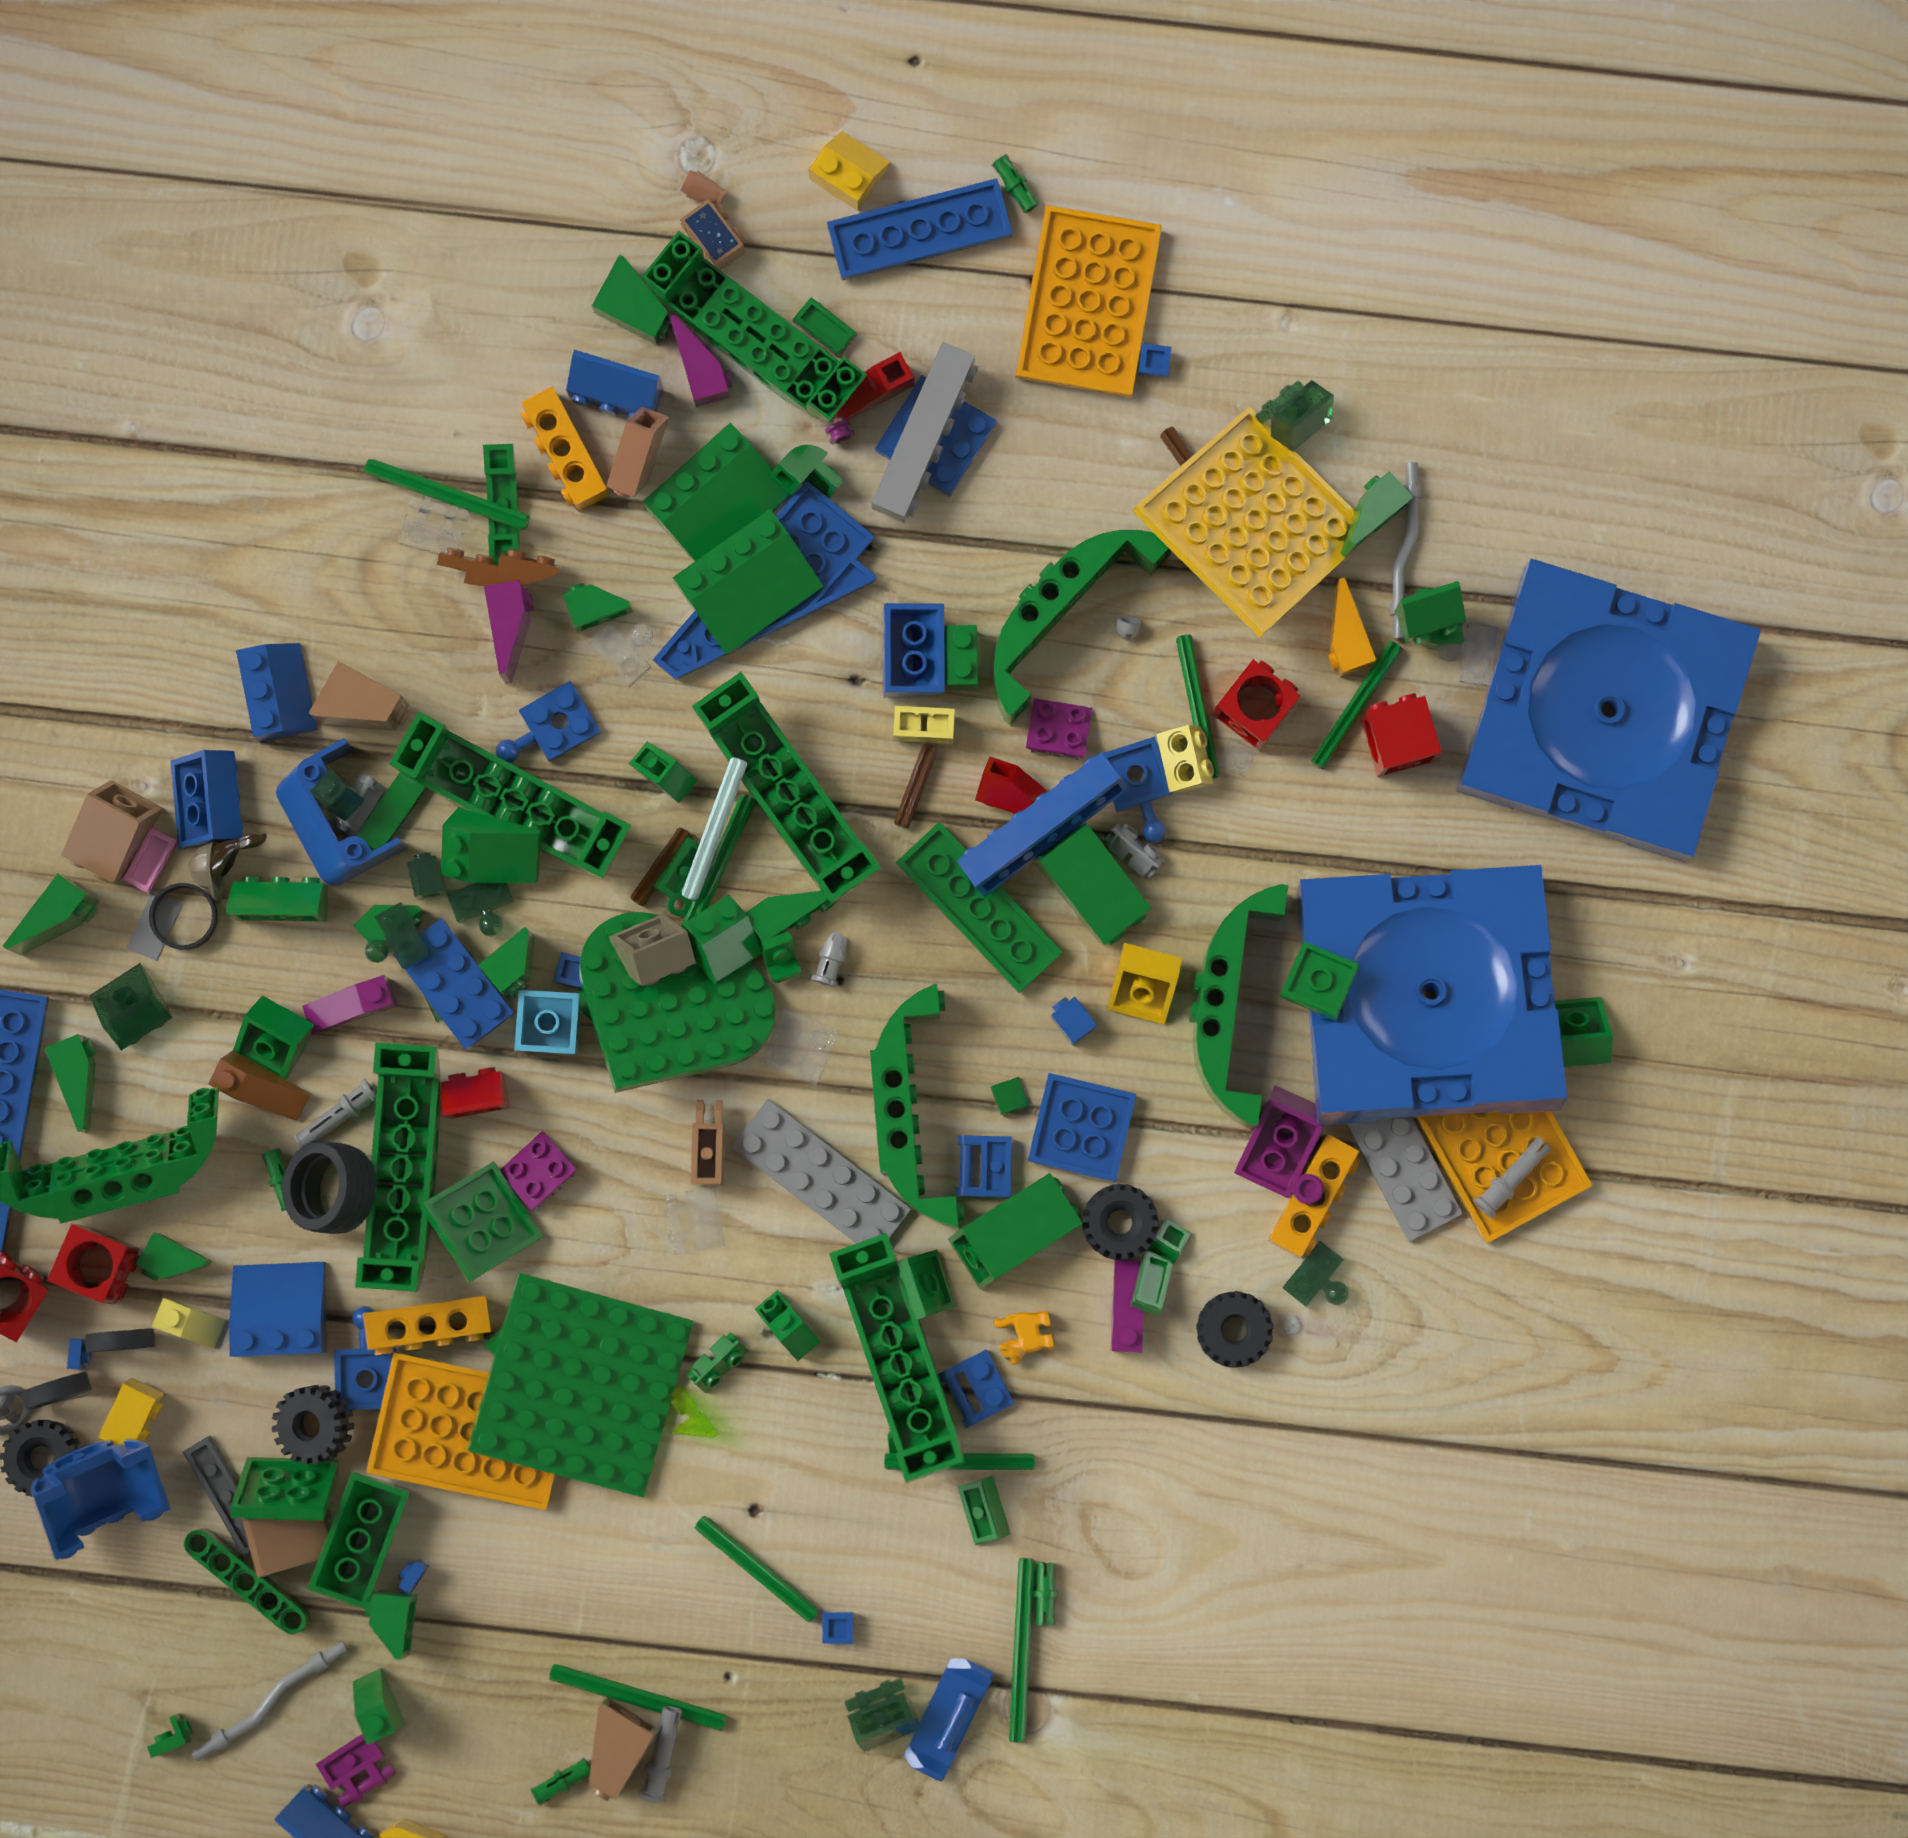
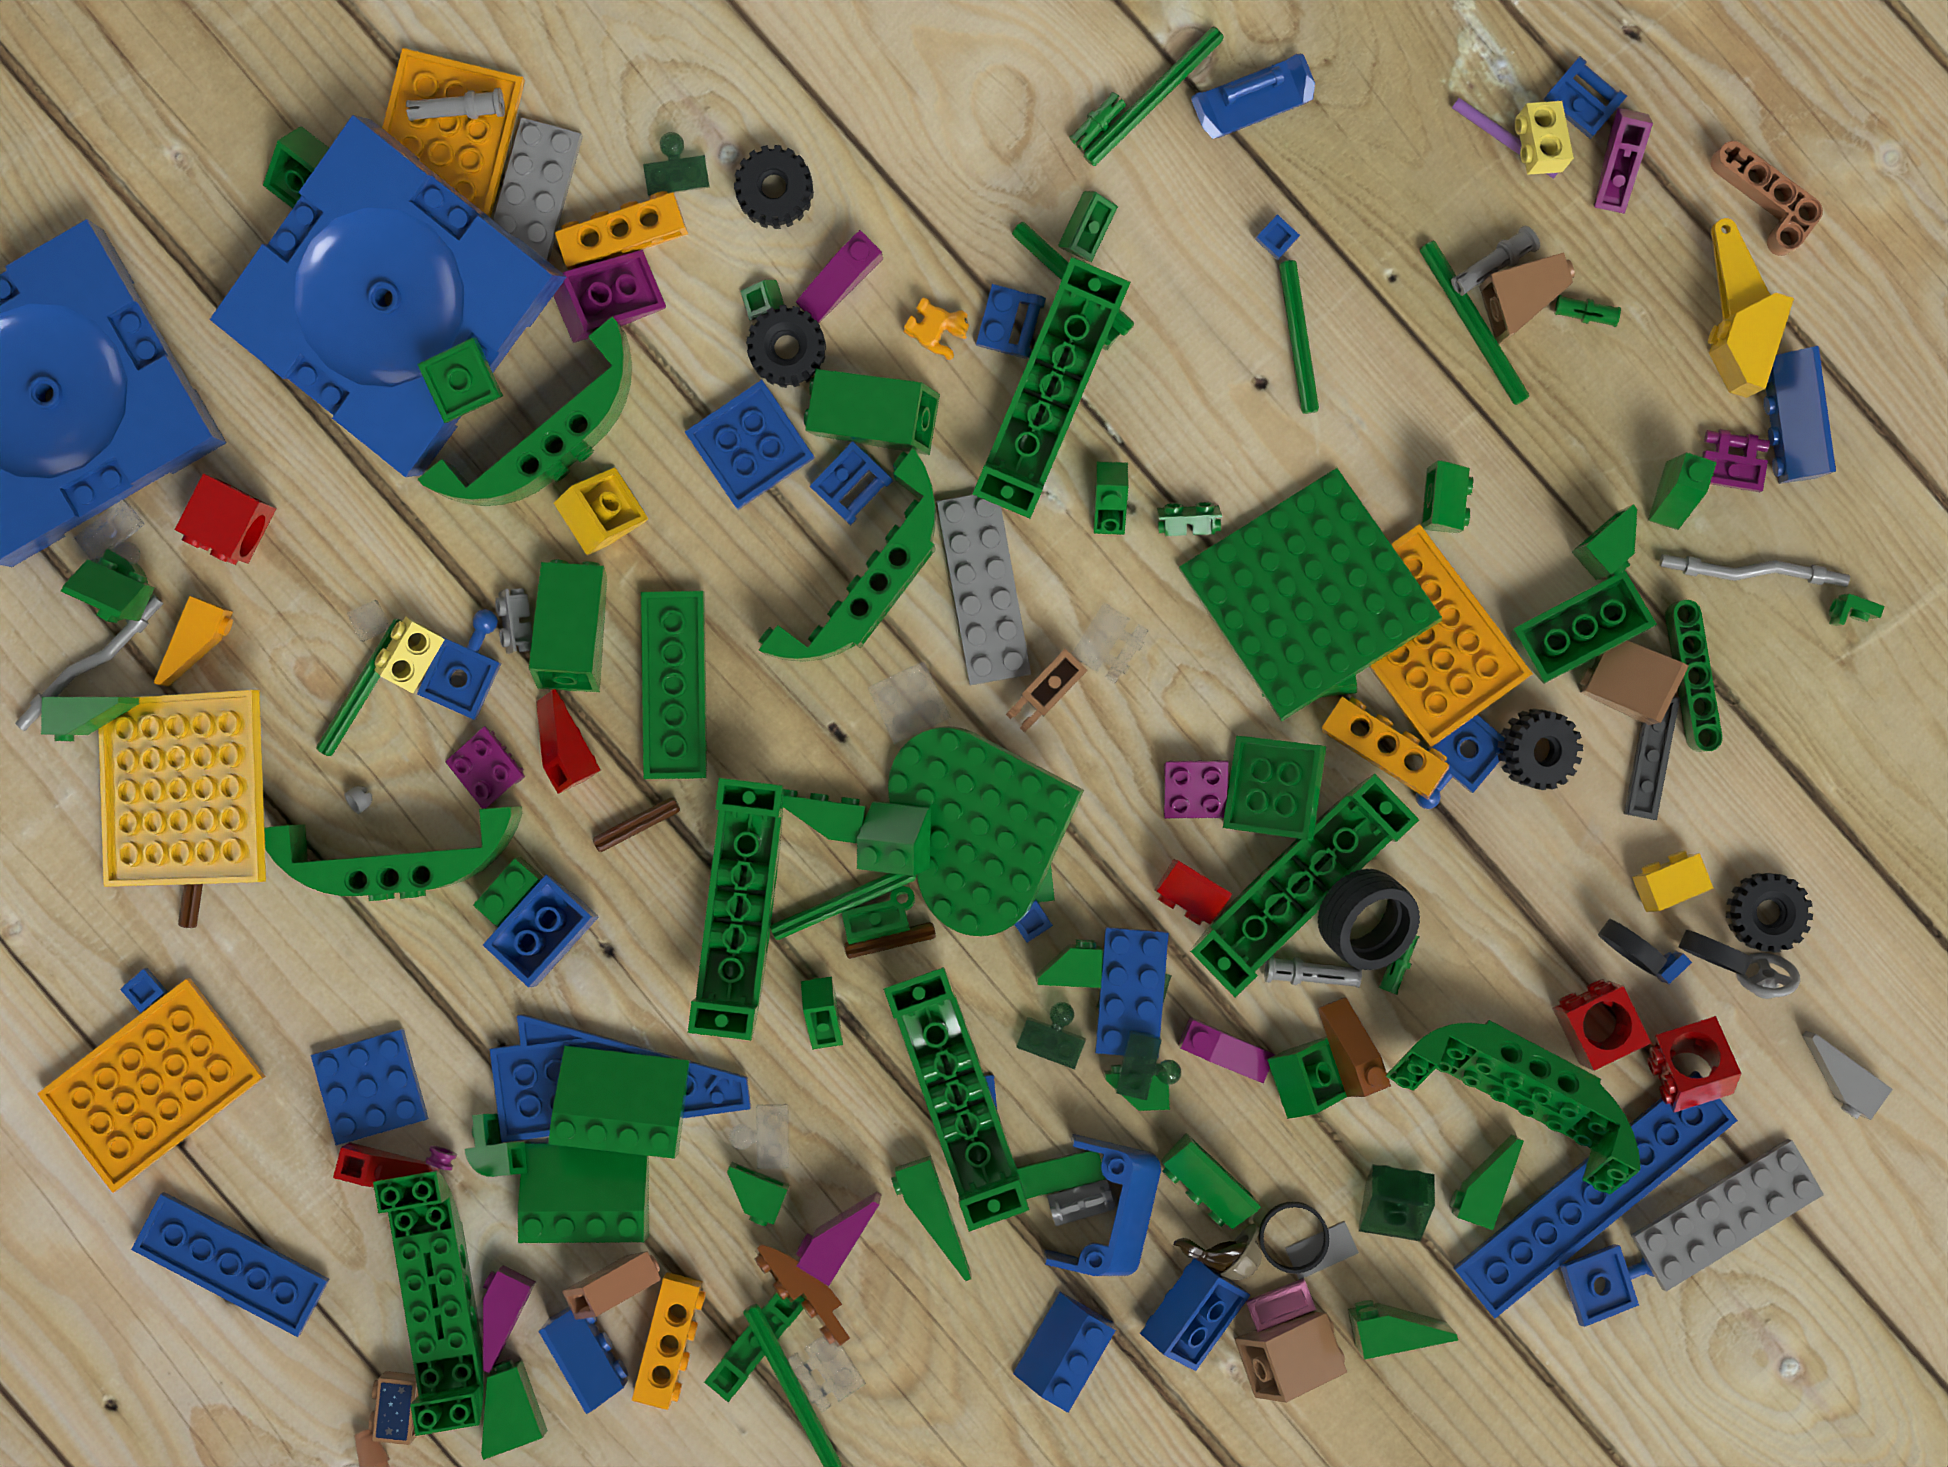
camera: 135 degrees left, 5 degrees up
blue cylinder [31,1439,171,1560] -> none
green slope [136,1232,212,1281] -> none
light yellow slope [152,1298,226,1348] -> none
blue slope [229,1262,327,1357] -> none
green plate [230,1457,339,1522] -> none
medium nougat slope [309,661,410,731] -> none
clear green brick [310,769,365,821] -> none
blue plate [398,1559,429,1593] -> none
clear green brick [407,852,448,900] -> none
green slope [441,807,541,883] -> none
blue plate [496,681,601,763] -> none
medium azure slope [514,990,580,1055] -> none
dark tan slope [609,914,696,986] -> none
clear neon green slope [670,1385,719,1438] -> none
light aqua axle [682,757,747,900] -> none
green bracket [761,931,801,984] -> none
green tile [792,297,857,358] -> none
yellow slope [808,131,891,211] -> none
light grey piece [811,932,847,988] -> none
clear green brick [845,1678,921,1752] -> none
light grey brick [871,341,978,523] -> none
light yellow brick [893,706,955,744] -> none
green plate [897,1249,956,1320] -> none
blue brick [957,752,1129,897] -> none
green slope [990,1077,1029,1115] -> none
green pin [992,154,1040,214] -> none
blue brick [1051,997,1097,1046] -> none
green tile [1130,1250,1174,1316] -> none
red brick [1213,659,1301,751] -> none
clear green brick [1256,380,1334,452] -> none
magenta tile [1292,1174,1323,1204] -> none
green axle [1311,641,1403,769] -> none
none -> green slope [891,1155,972,1281]
none -> green slope [1421,460,1474,533]

